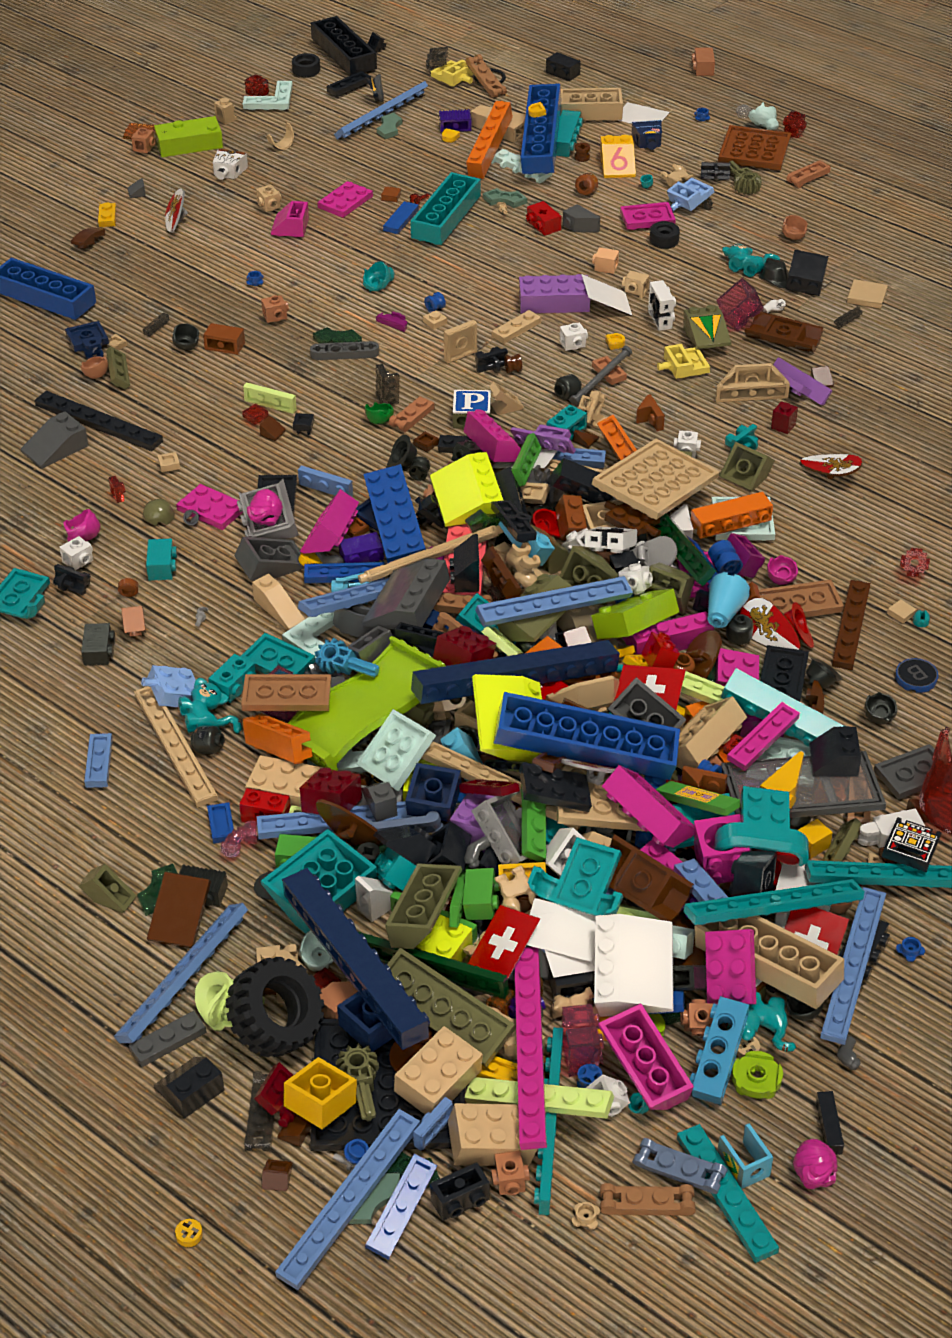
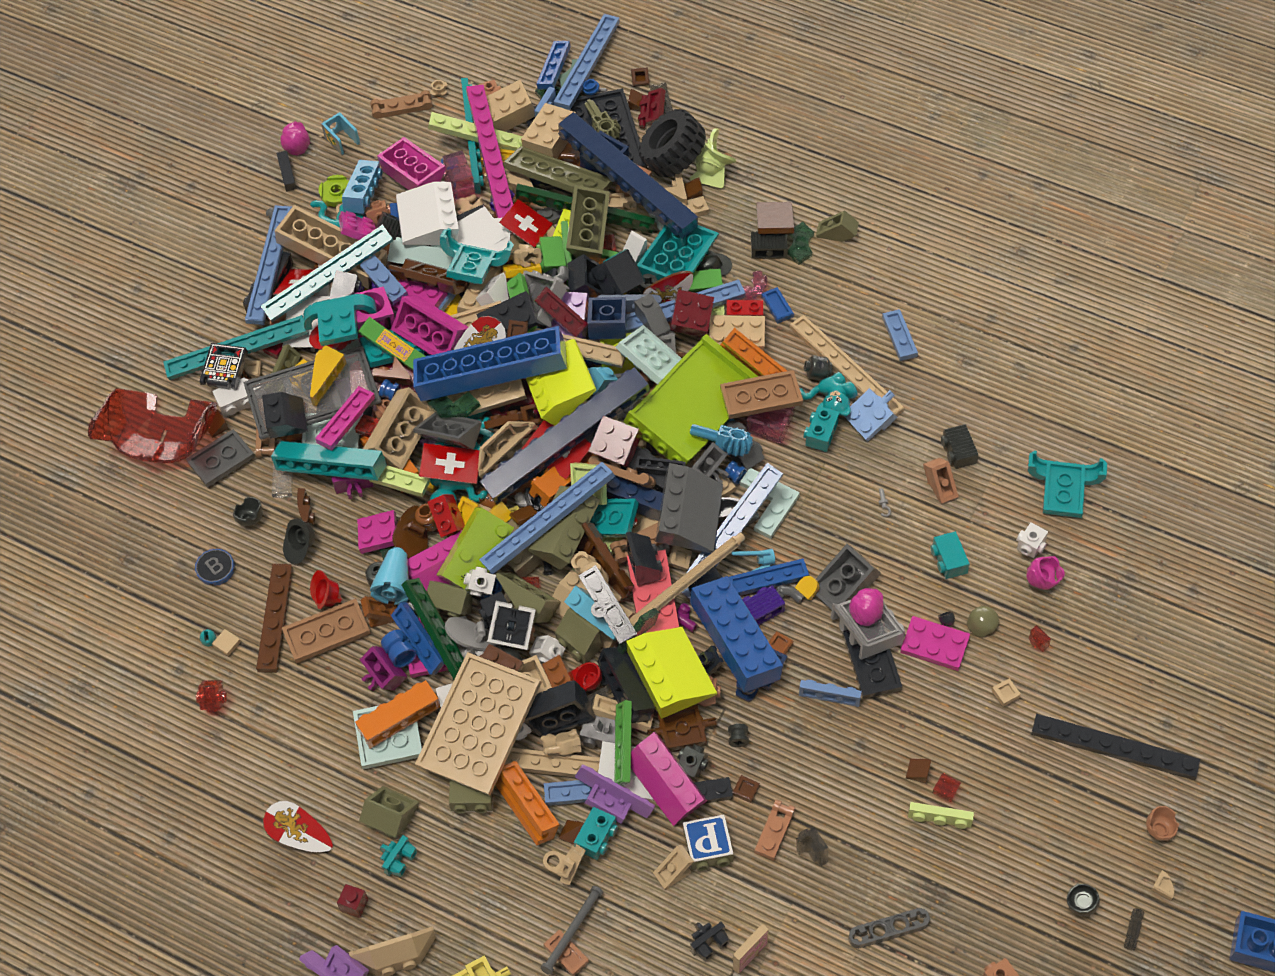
camera: 170 degrees right, 15 degrees up
dark grey slope [20,411,89,469] -> none
black hips [53,564,91,595] -> none
dark blue plate [65,321,109,360] -> none
olive plate [106,346,130,390] -> none
medium blue plate [114,903,248,1044] -> none
dark orange tile [118,578,139,597] -> none
dark grey plate [129,1011,207,1068] -> none
black slope [154,1057,225,1119] -> none
yellow tile [175,1219,203,1247] -> none
dark orange brick [203,323,245,355] -> none
teal plate [241,633,316,674] -> none
tan slope [252,573,305,630] -> none
yellow brick [284,1057,357,1129] -> none
black tile [293,413,315,435] -> none
dark pink slope [300,489,359,553] -> none
clear green tile [313,327,362,343] -> none
green hair [364,402,394,425] -> none
pearl dark grey piece [386,435,417,469] -> none
black brick [430,1162,490,1221] -> none
reddish brown wheel [504,354,522,373] -> none
pearl dark grey head [554,374,582,400] -> none
white brick [586,1074,630,1117] -> none
sand blue plate [632,1138,728,1194] -> none
dark orange slope [636,394,665,431] -> none
white brick [674,431,701,458] -> none
teal plate [677,1124,779,1263] -> none
shield [740,598,801,650] -> none
black plate [760,645,809,702] -> none
dark pink hair [767,555,798,585] -> none
blue plate [896,937,925,962] -> none

